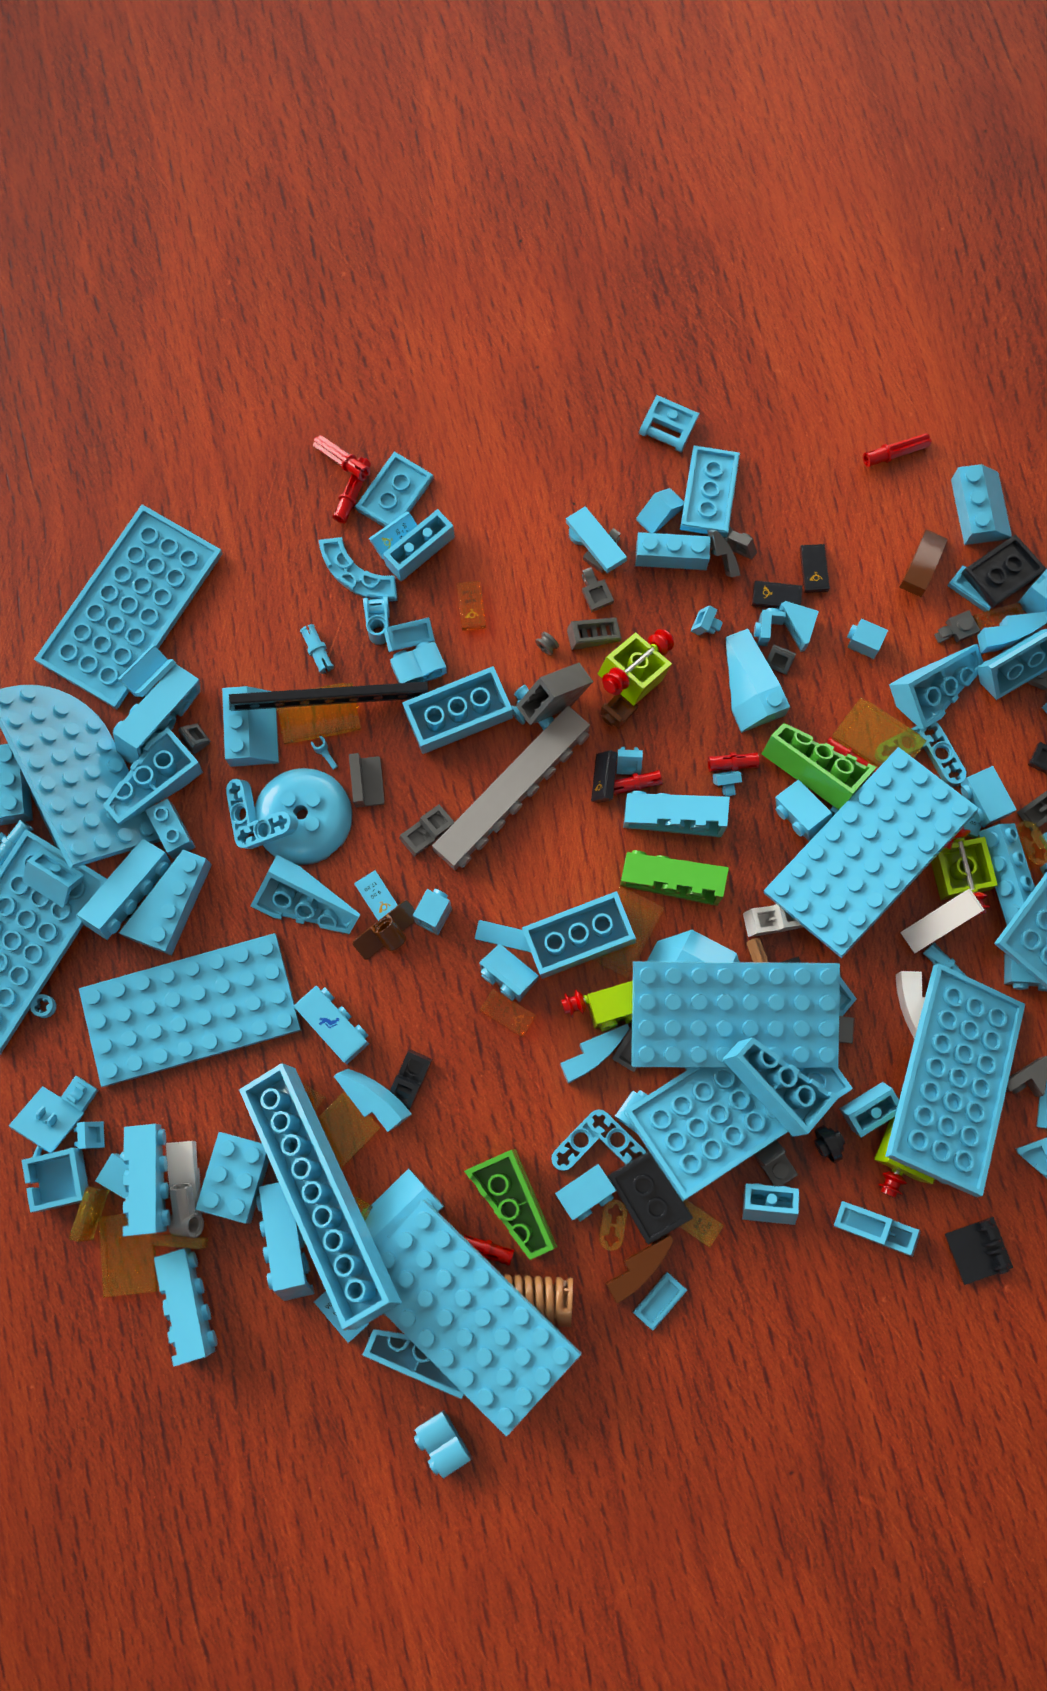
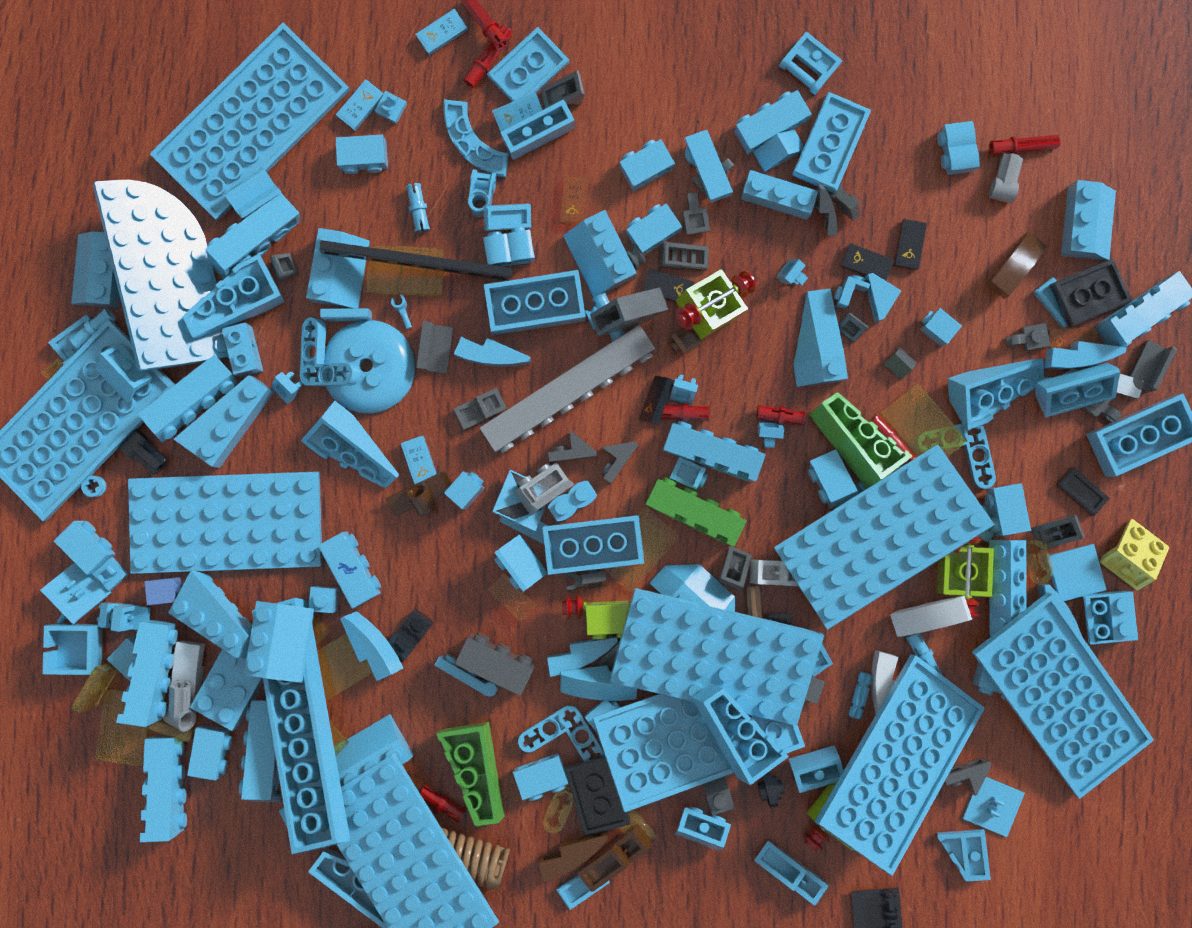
camera: 15 degrees right, 10 degrees up
none -> medium azure brick [54,521,116,575]
none -> medium azure bracket [111,604,151,632]
none -> black piece [118,429,169,475]
none -> medium blue brick [145,577,184,605]
none -> medium azure wedge [168,570,252,659]
none -> medium azure brick [187,724,232,781]
none -> medium azure slope [244,601,314,683]
none -> medium azure tile [271,372,302,404]
none -> medium azure brick [309,586,340,613]
none -> medium azure tile [320,308,372,322]
none -> medium azure tile [336,79,383,131]
none -> medium azure brick [336,135,388,174]
none -> medium azure tile [375,91,407,124]
none -> medium azure tile [416,9,468,56]
none -> medium azure plate [434,654,498,696]
none -> medium azure slope [454,337,531,367]
none -> dark grey brick [455,632,536,696]
none -> medium azure piece [492,470,550,532]
none -> light grey window [514,463,574,515]
none -> dark grey slope [541,71,585,109]
none -> dark grey slope [548,431,597,463]
none -> medium azure brick [548,481,597,521]
none -> medium azure slope [560,665,637,701]
none -> medium azure slope [563,210,637,298]
none -> dark grey plate [564,569,607,592]
none -> reddish brown slope [577,823,652,892]
none -> dark grey slope [602,442,639,484]
none -> medium azure brick [619,139,675,192]
none -> medium azure brick [626,203,682,255]
none -> black tile [643,269,694,302]
none -> medium azure bracket [670,456,708,490]
none -> dark grey slope [716,546,752,590]
none -> medium azure brick [734,90,812,155]
none -> medium azure axle [849,672,873,719]
none -> dark grey slope [883,347,917,380]
none -> medium azure brick [937,121,980,175]
none -> light grey piece [988,153,1023,204]

